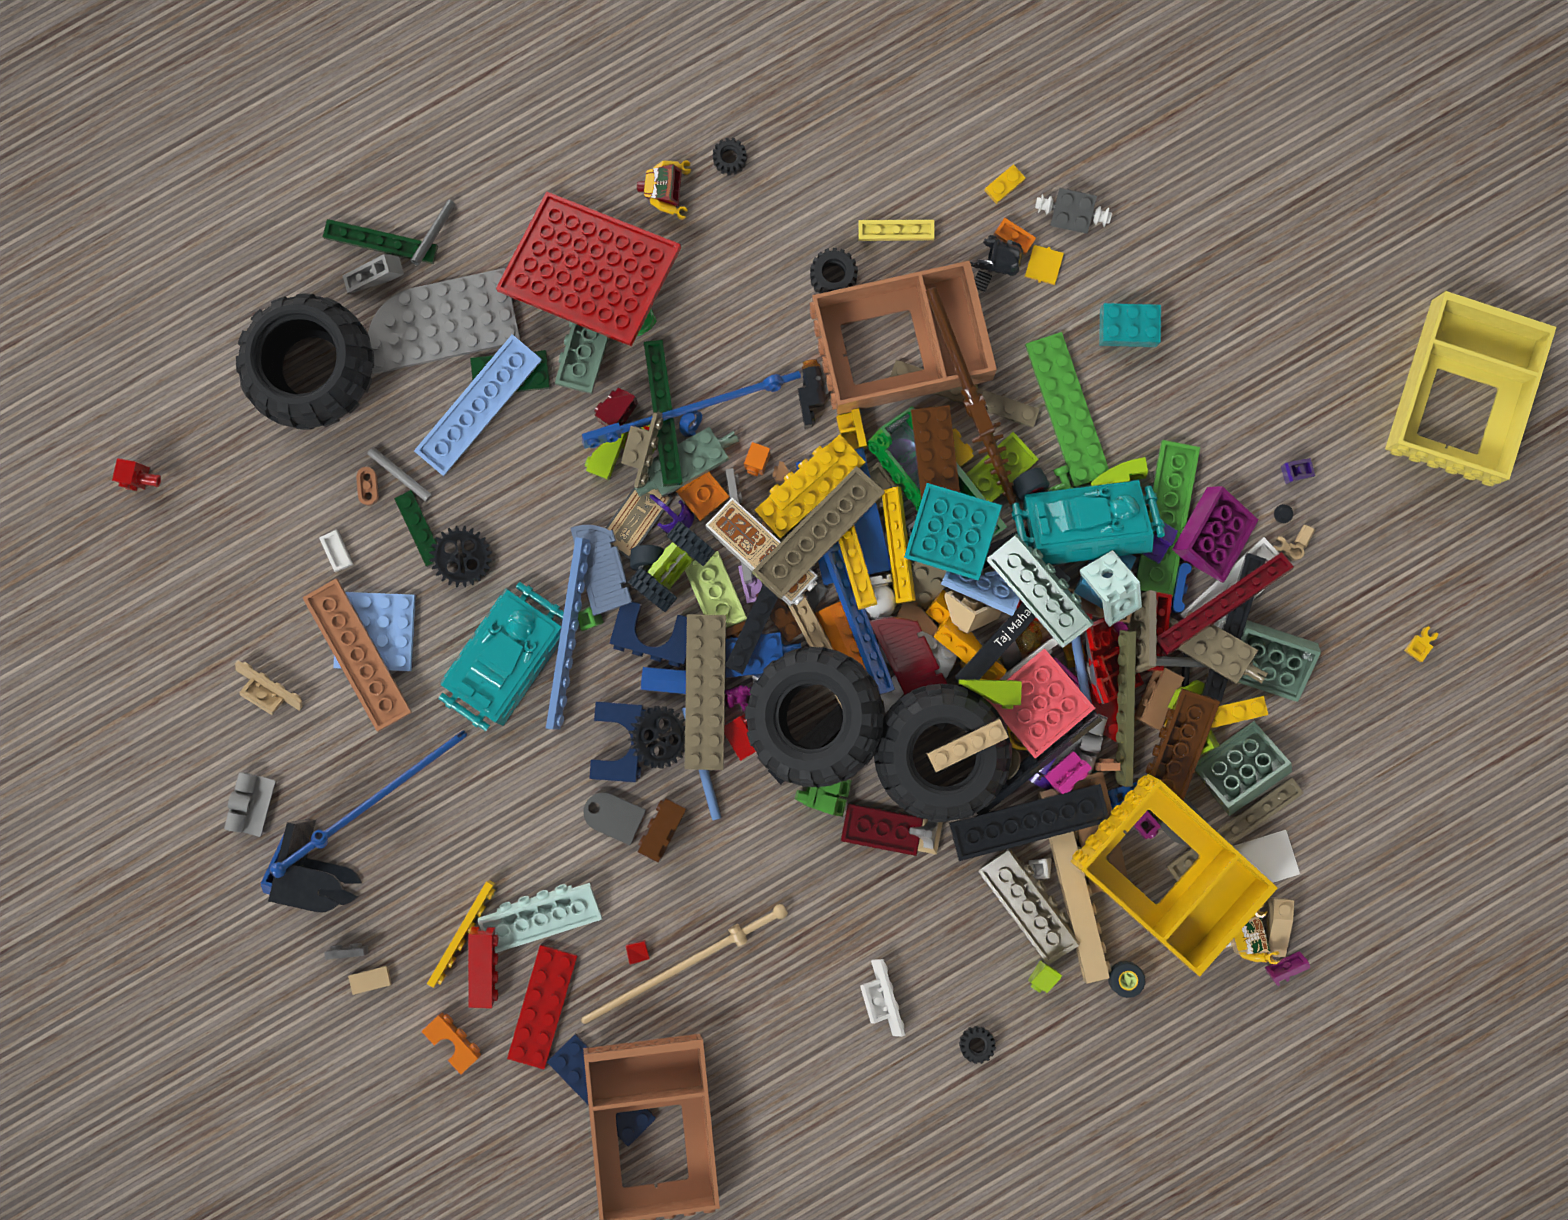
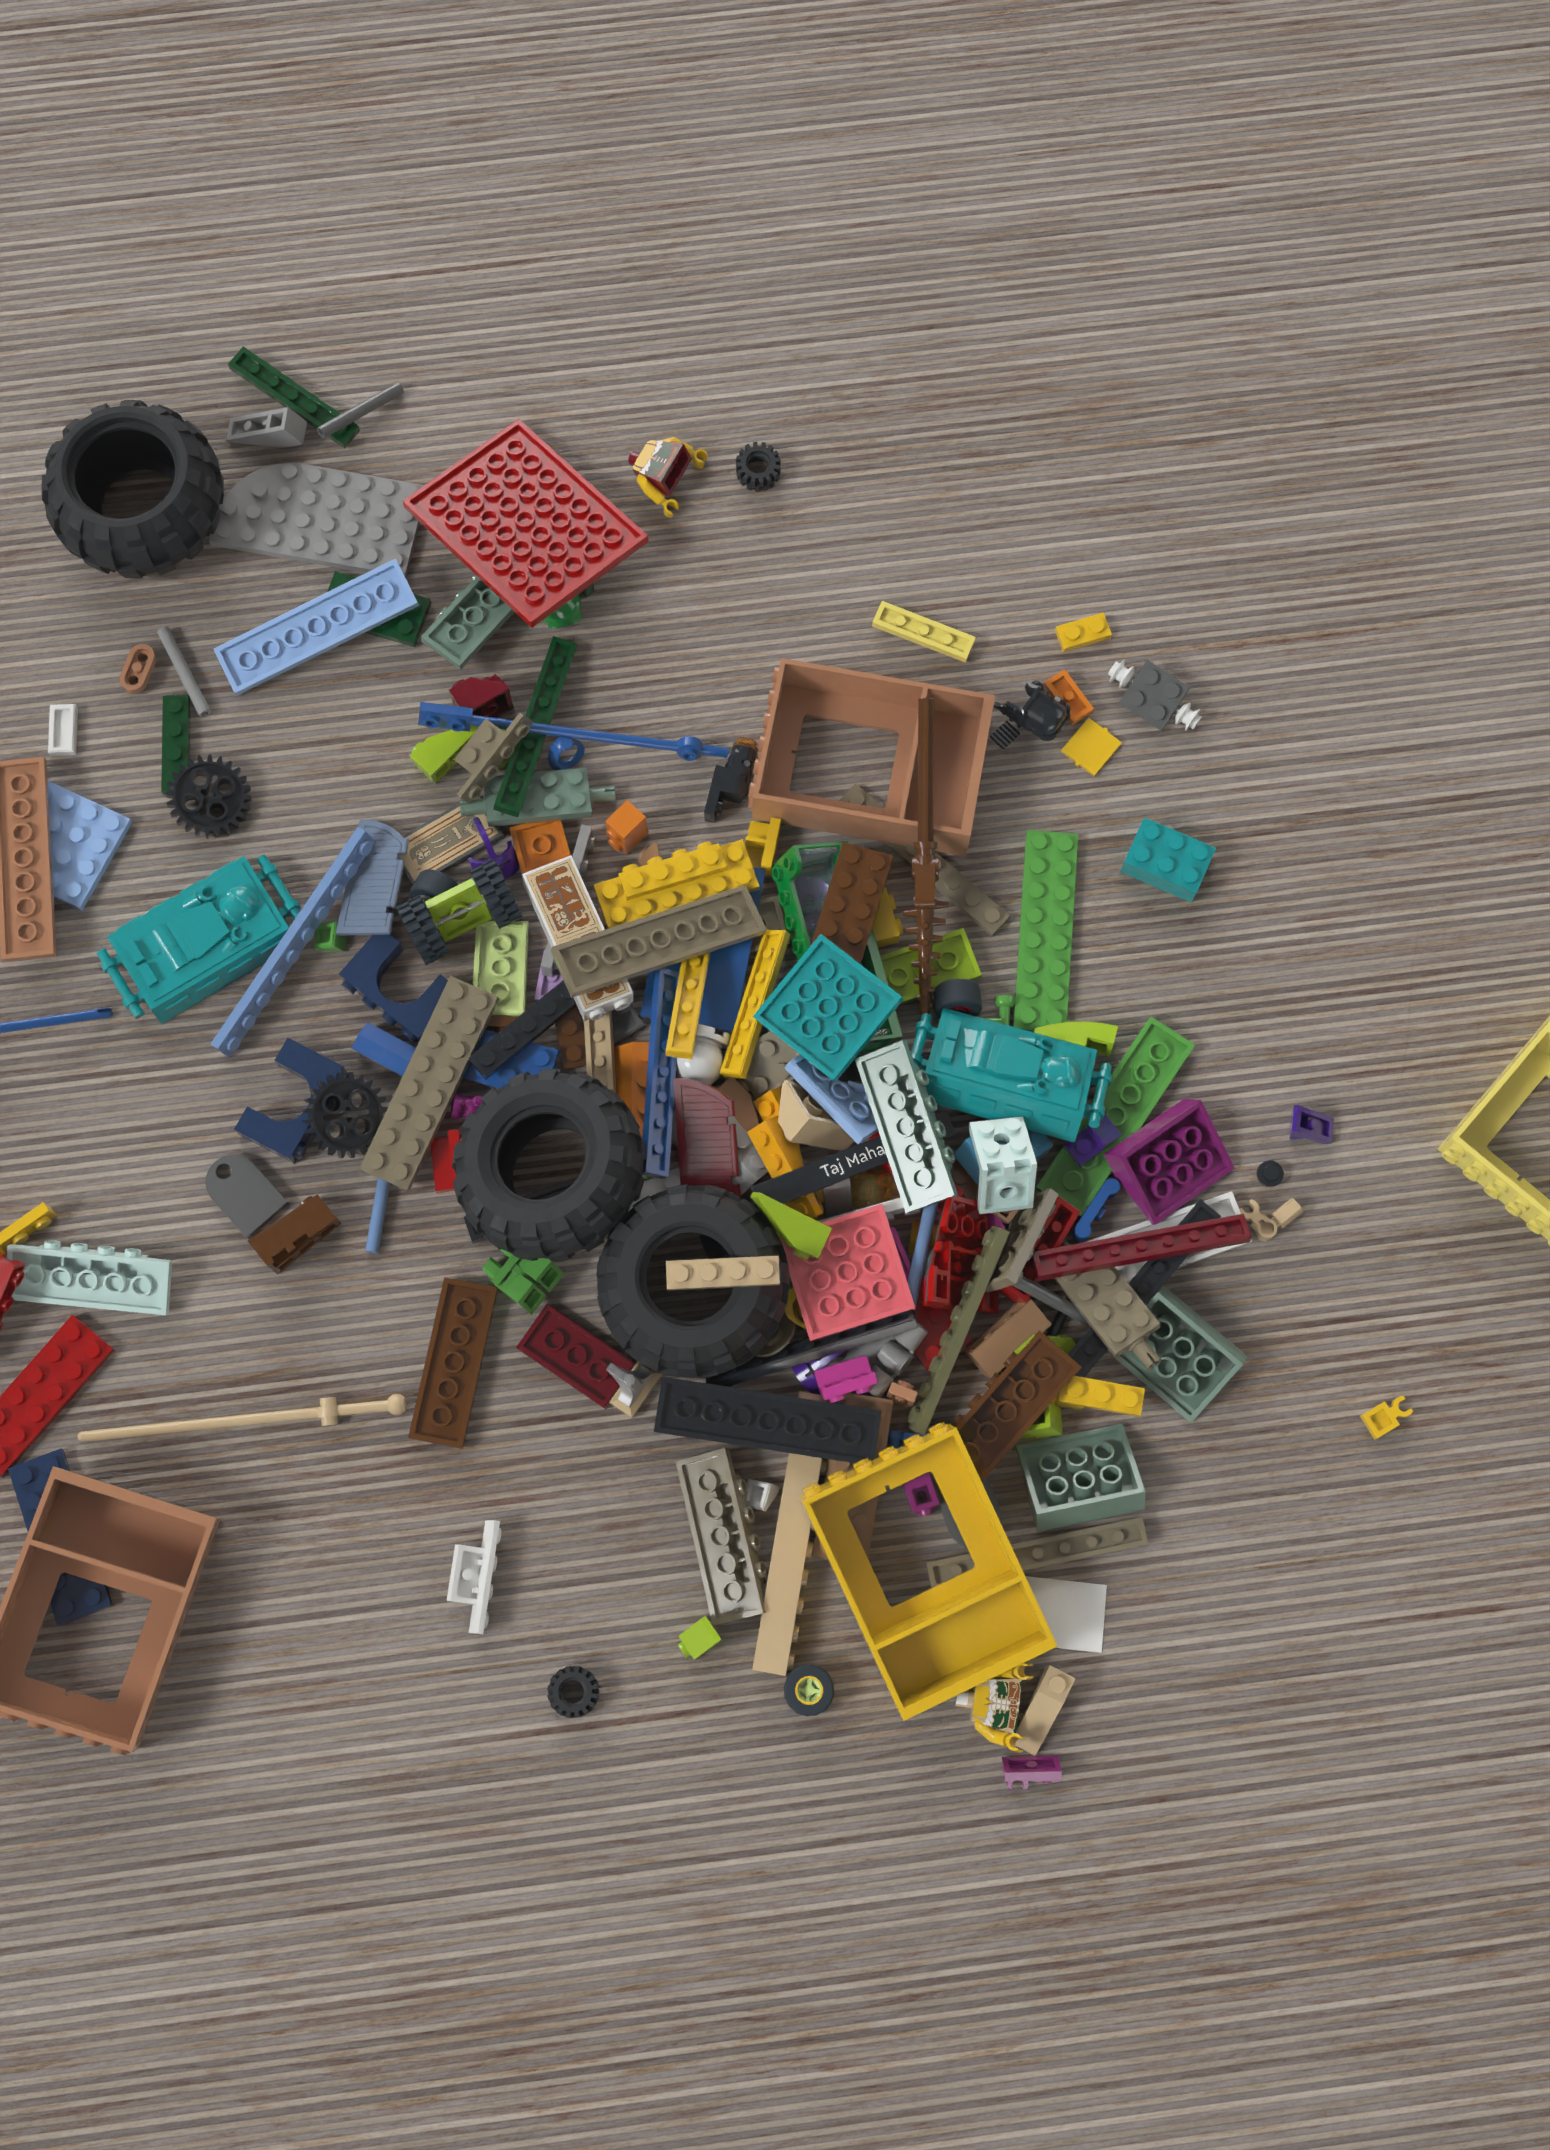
camera: 20 degrees right, 10 degrees down
red slope [626,940,650,965] -> none
black tyre [810,248,858,294] -> none
none -> reddish brown plate [408,1277,498,1449]

